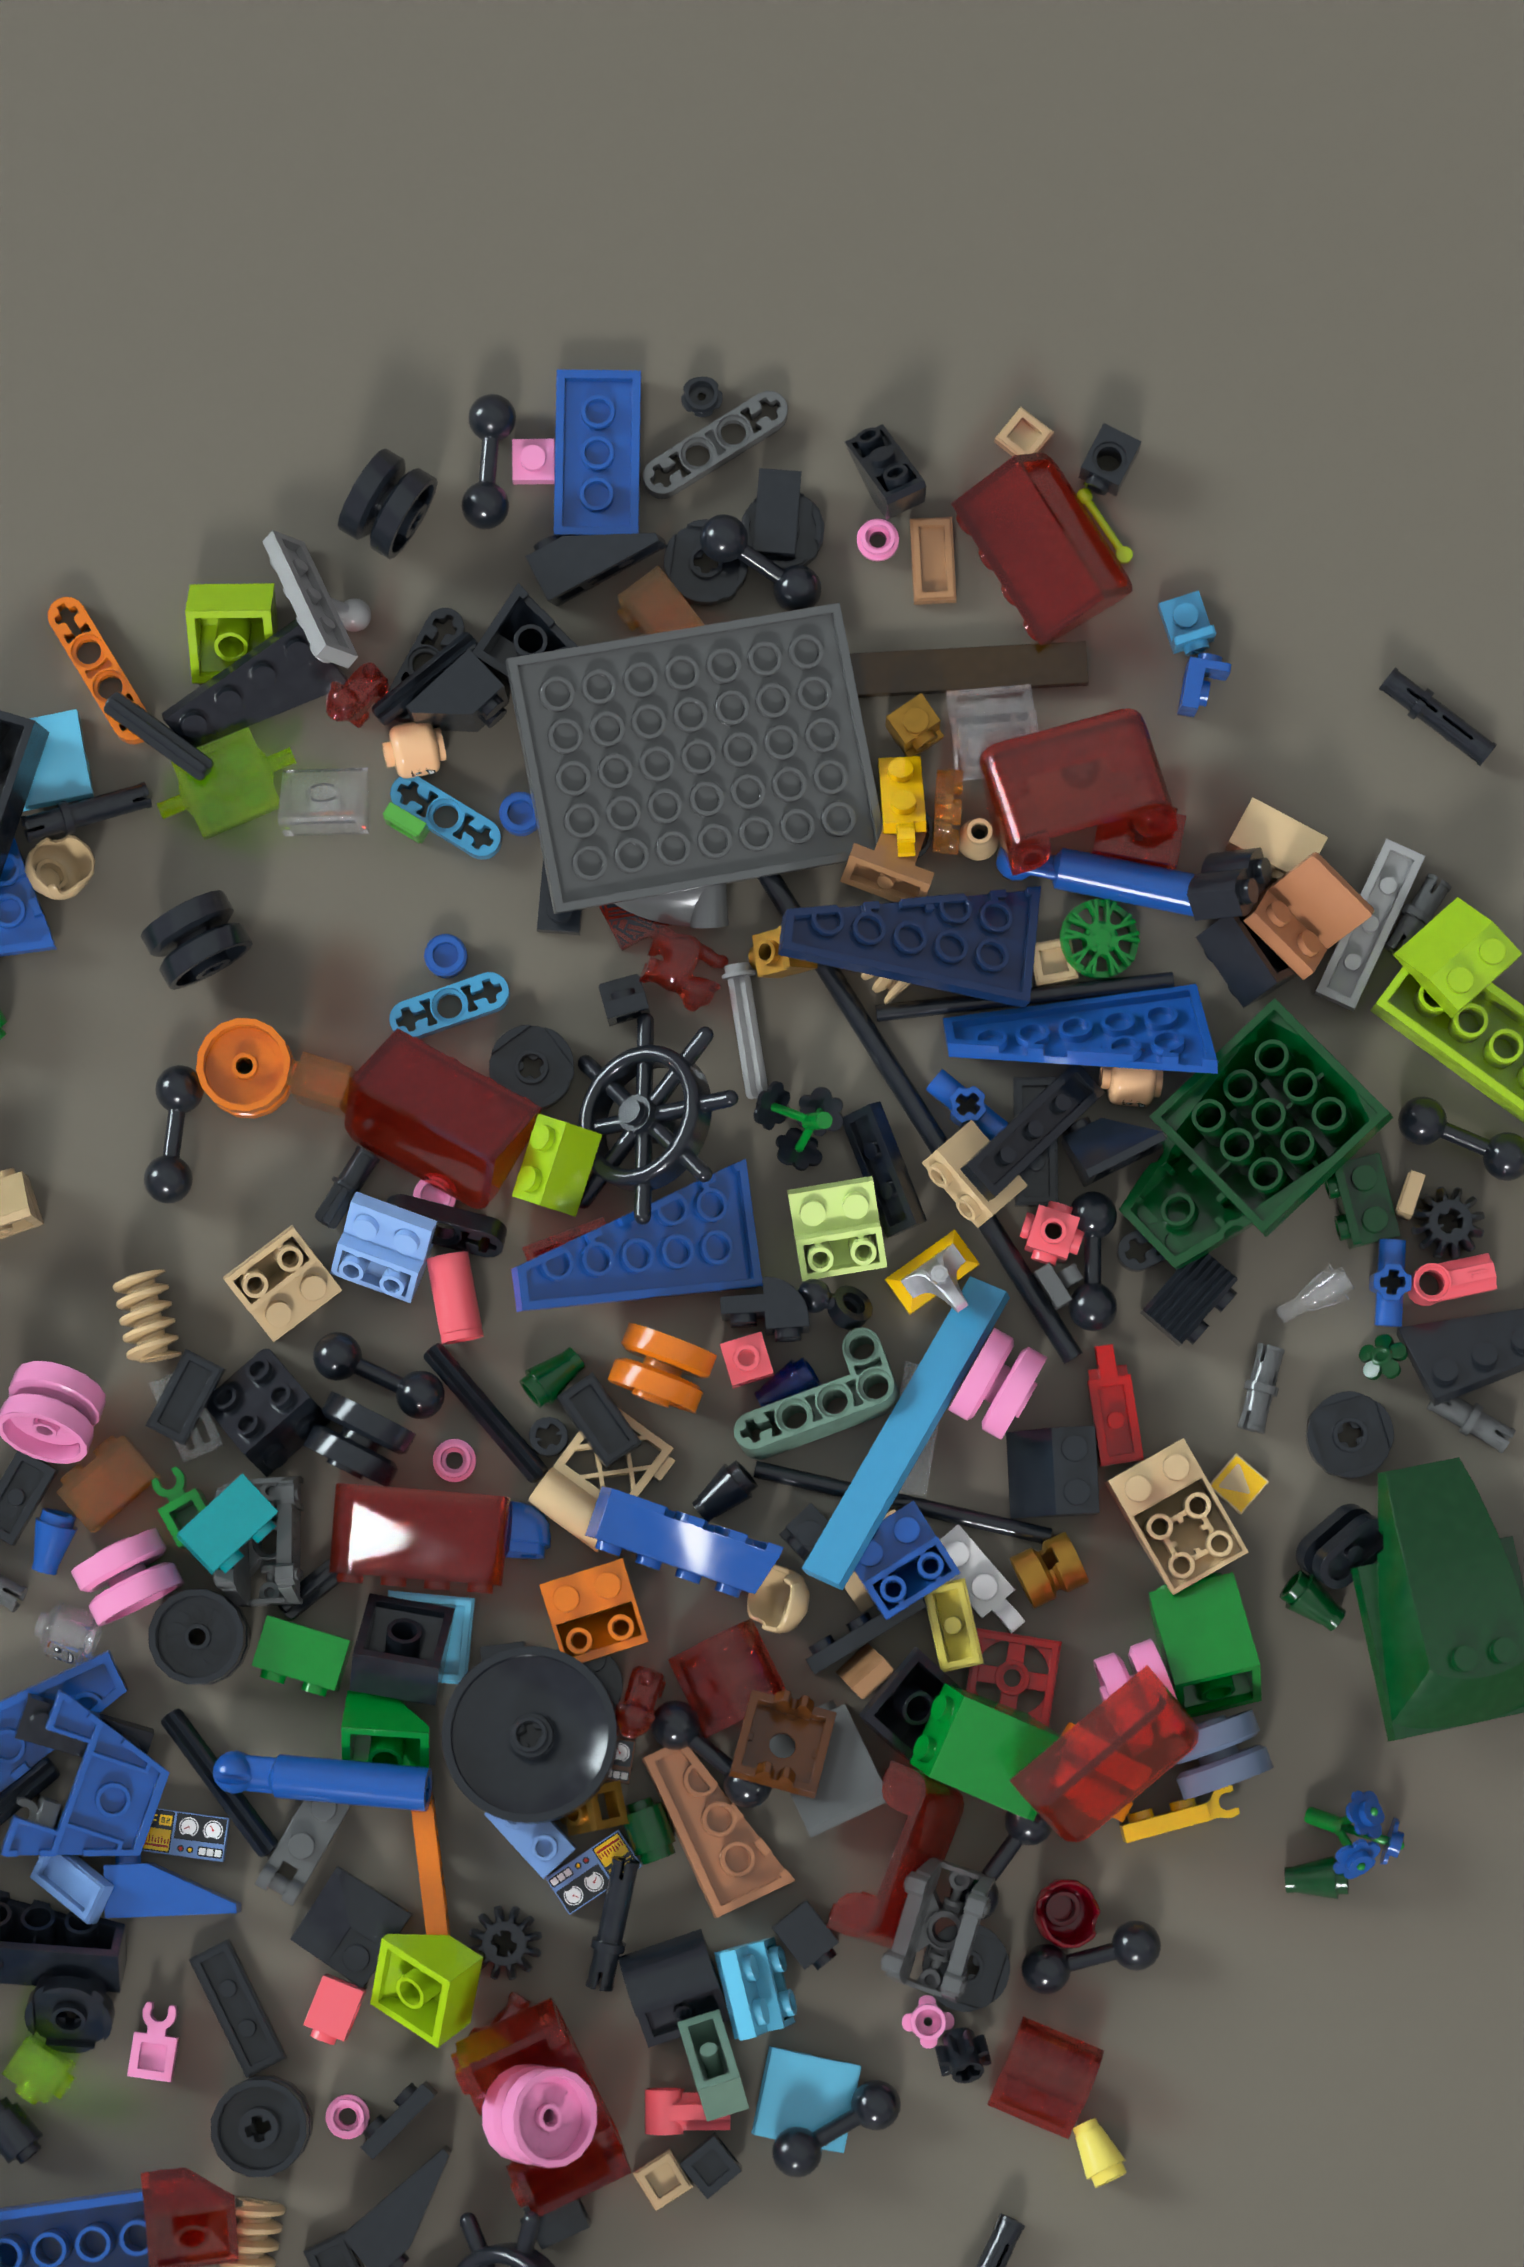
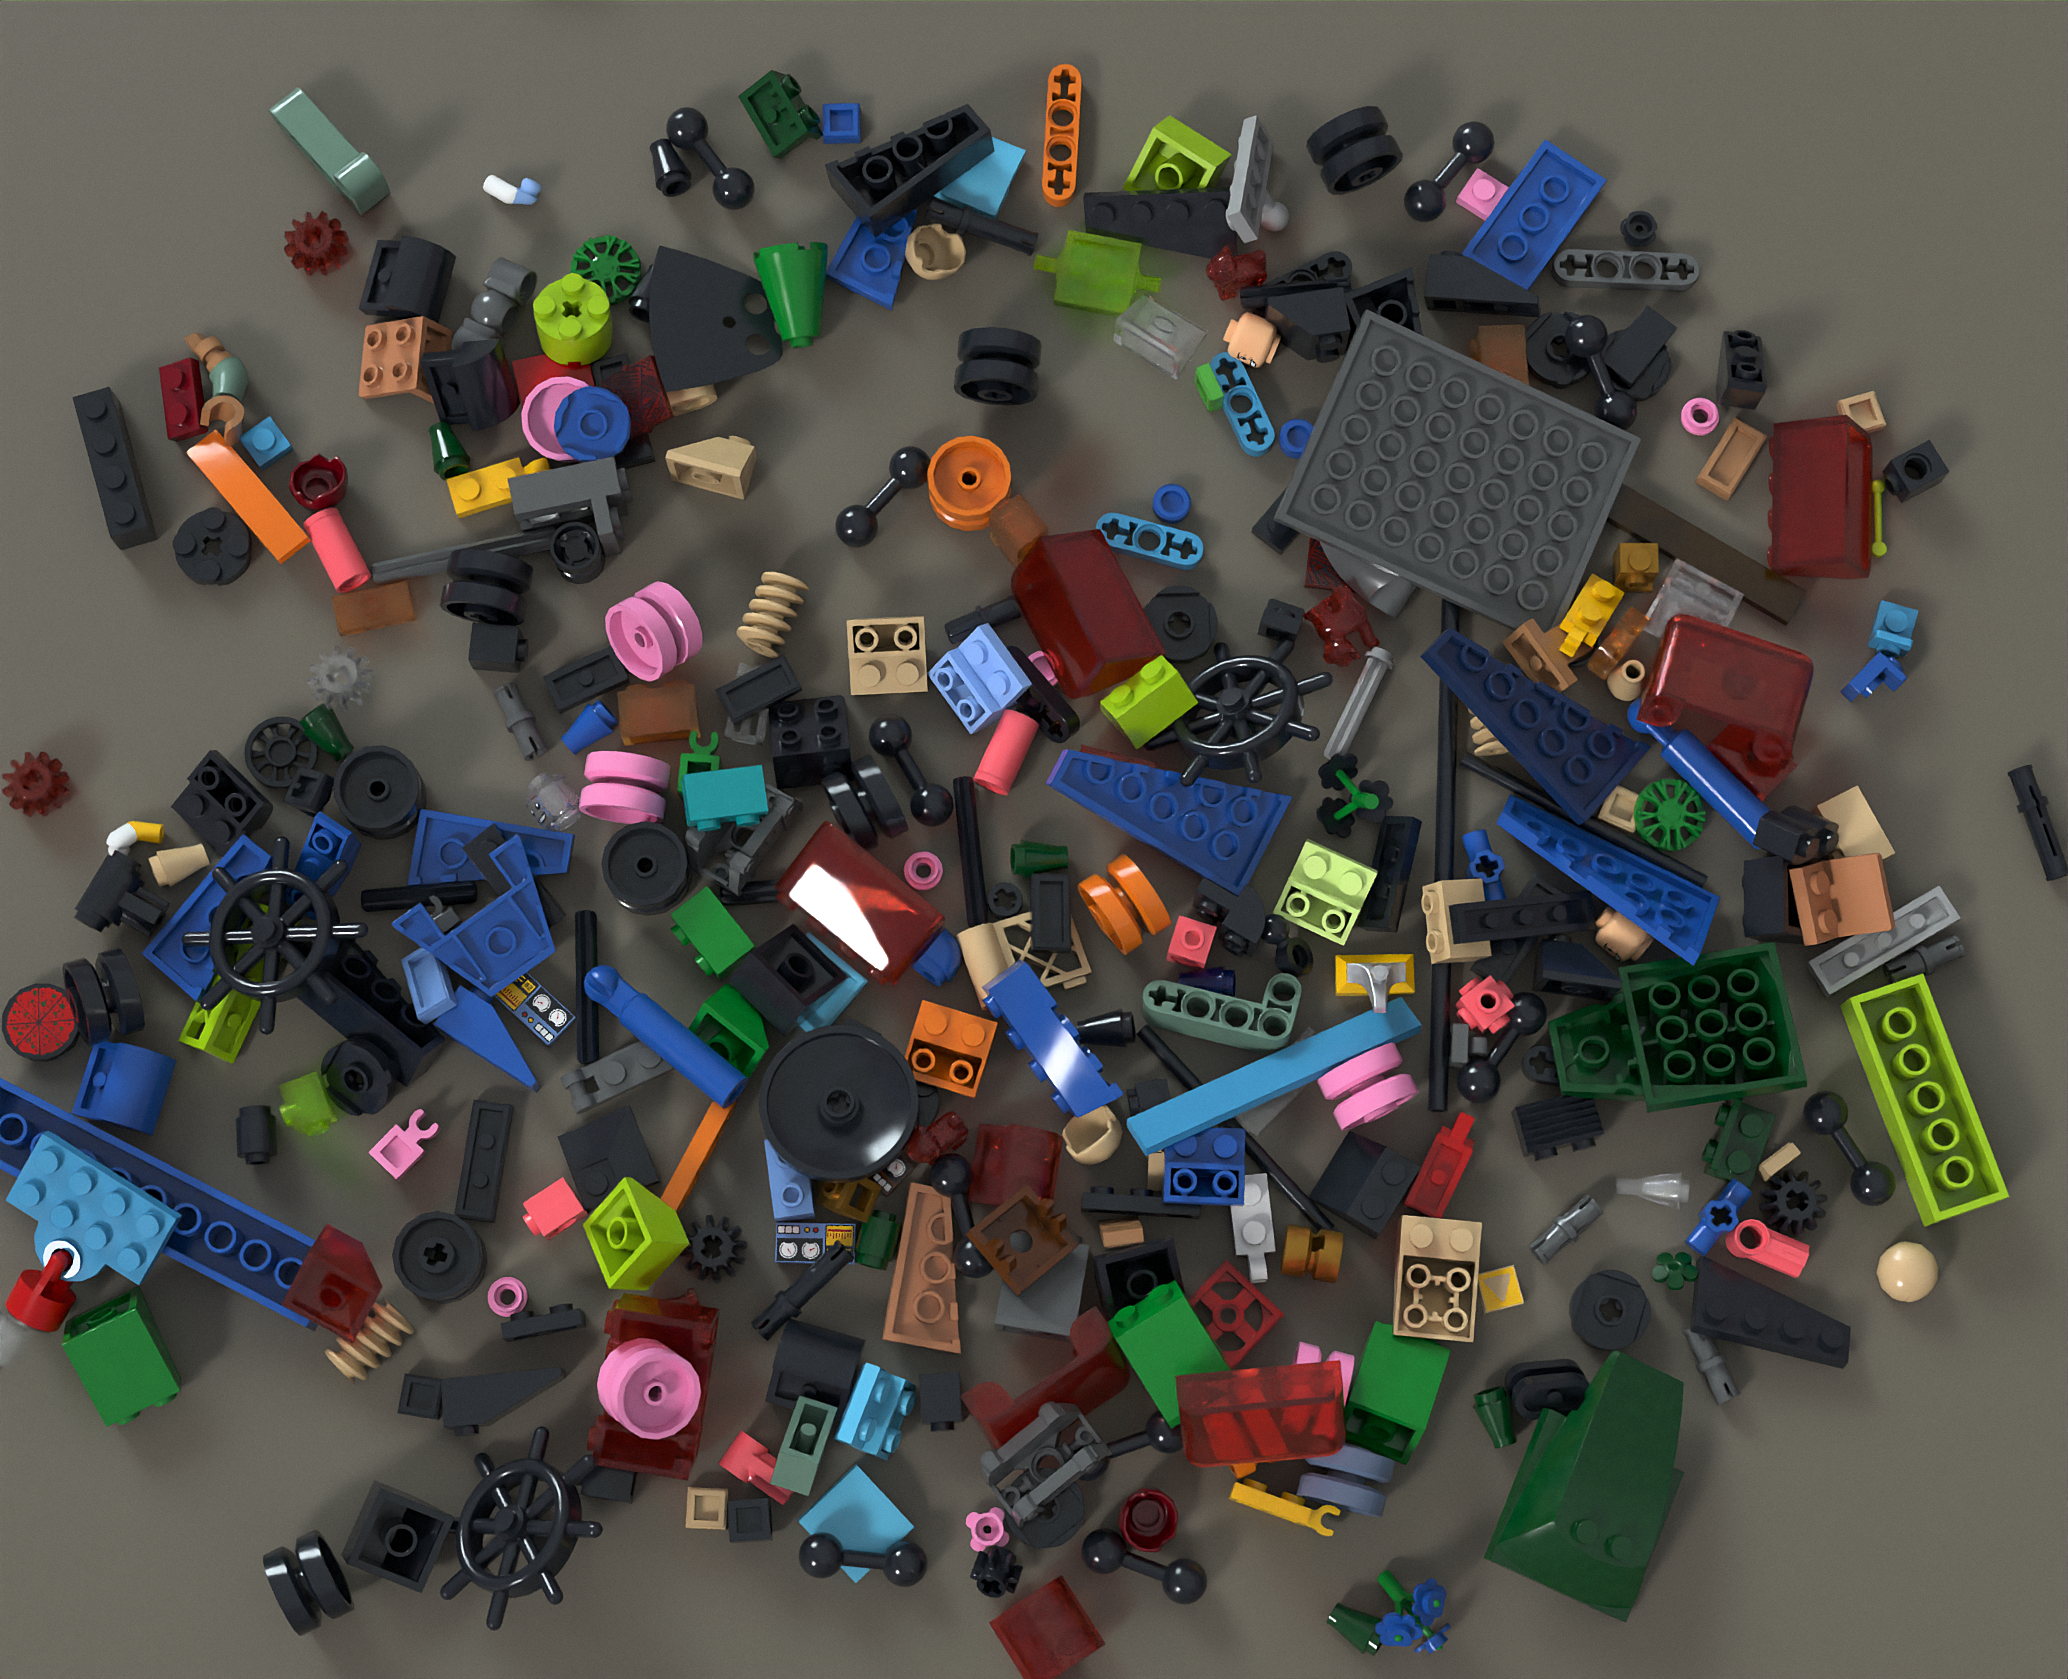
camera: 30 degrees right, 5 degrees down
black axle [104,692,214,781] -> none
pearl gold brick [748,926,818,978] -> none
light yellow slope [924,1578,984,1672] -> none
lime slope [1393,897,1522,1019] -> none

